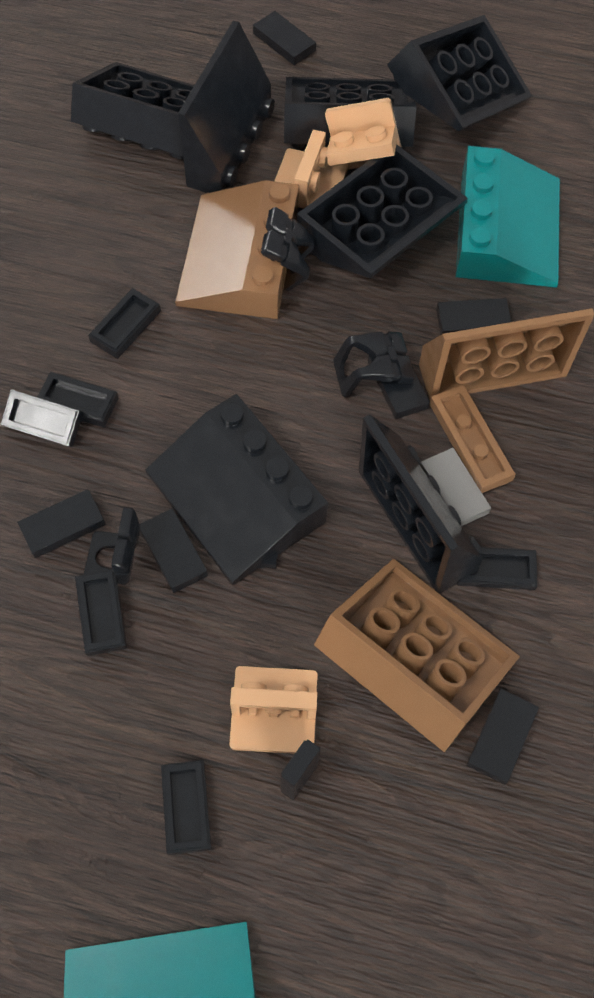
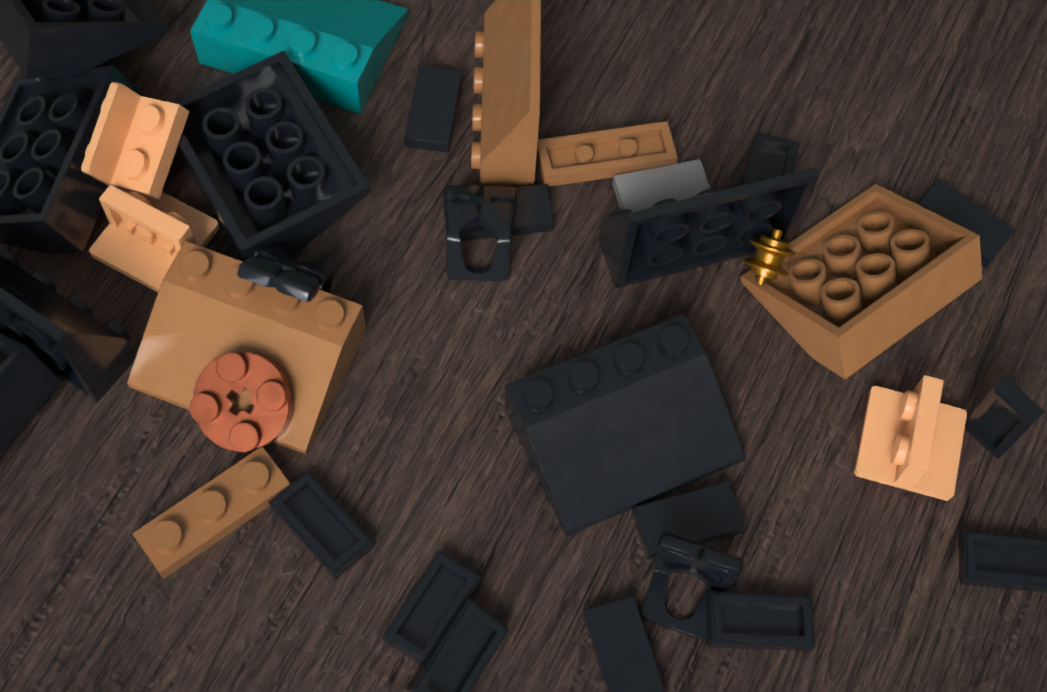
camera: 80 degrees left, 0 degrees up
none -> medium nougat plate [132,446,290,579]
none -> plate [190,352,294,452]
none -> pearl gold wheel [743,228,796,285]

